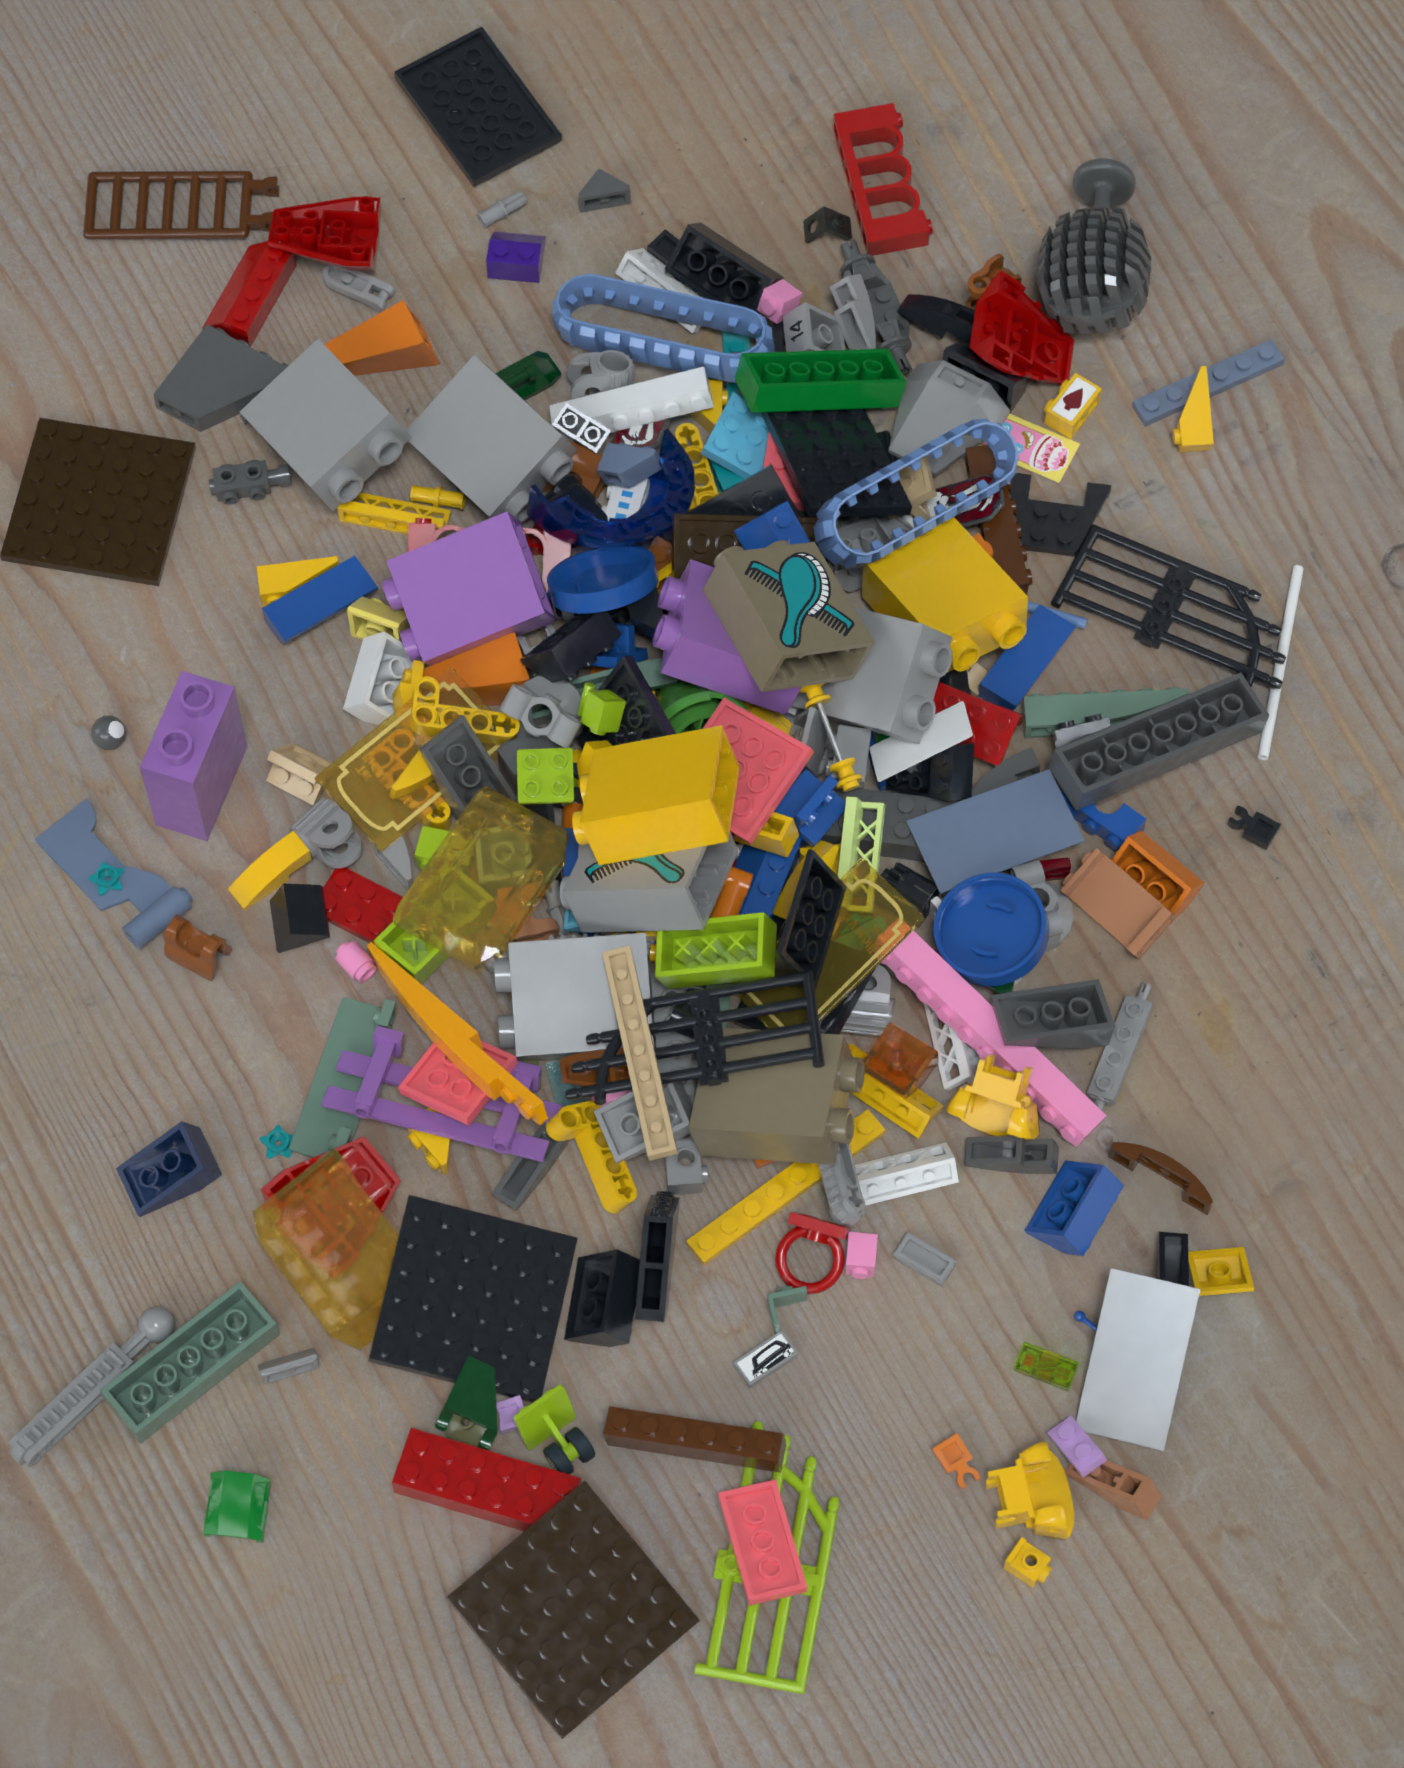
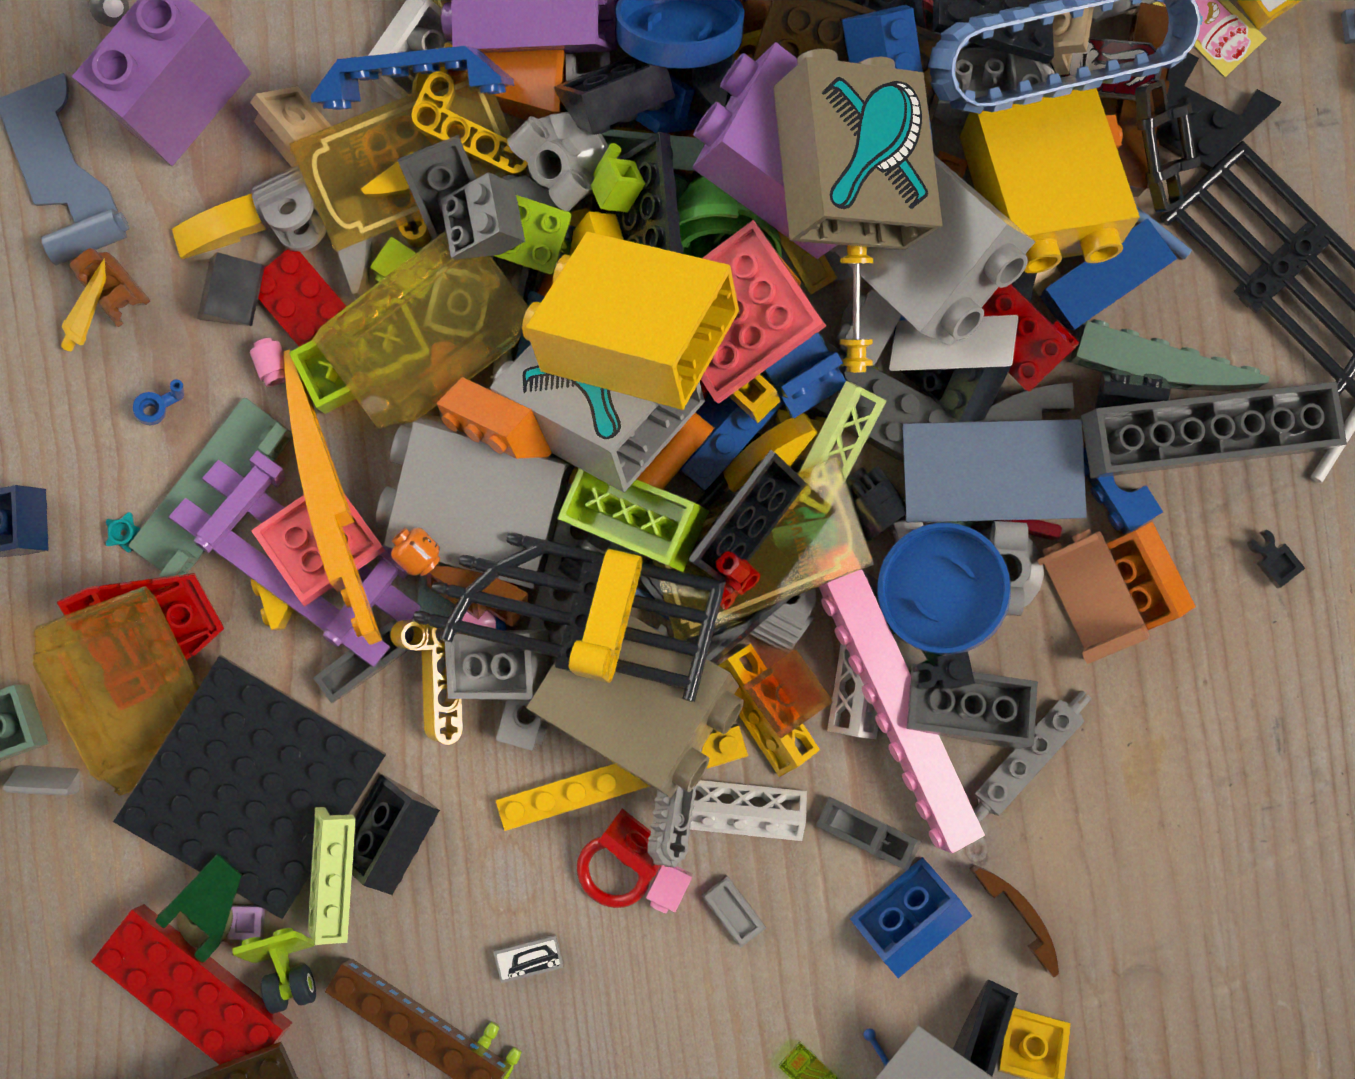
camera: 25 degrees right, 20 degrees up
teal plate [88,862,124,896] -> none
tan plate [602,945,678,1161] -> none
black slope [635,1191,680,1322] -> none
sand green bracket [767,1286,807,1334] -> none
light grey slope [789,707,830,777] -> none
yellow piece [946,1054,1040,1140] -> none
none -> yellow bar [61,258,106,351]
none -> blue plate [133,379,184,426]
none -> yellowish green fence [308,807,355,945]
none -> blue slope [310,46,514,110]
none -> orange head [391,527,440,576]
none -> orange slope [436,377,552,459]
none -> dark grey slope [440,172,525,260]
none -> yellow beam [569,549,642,683]
none -> red bar [716,551,761,610]
none -> black plate [913,652,975,691]
none -> black bar [1135,79,1201,212]

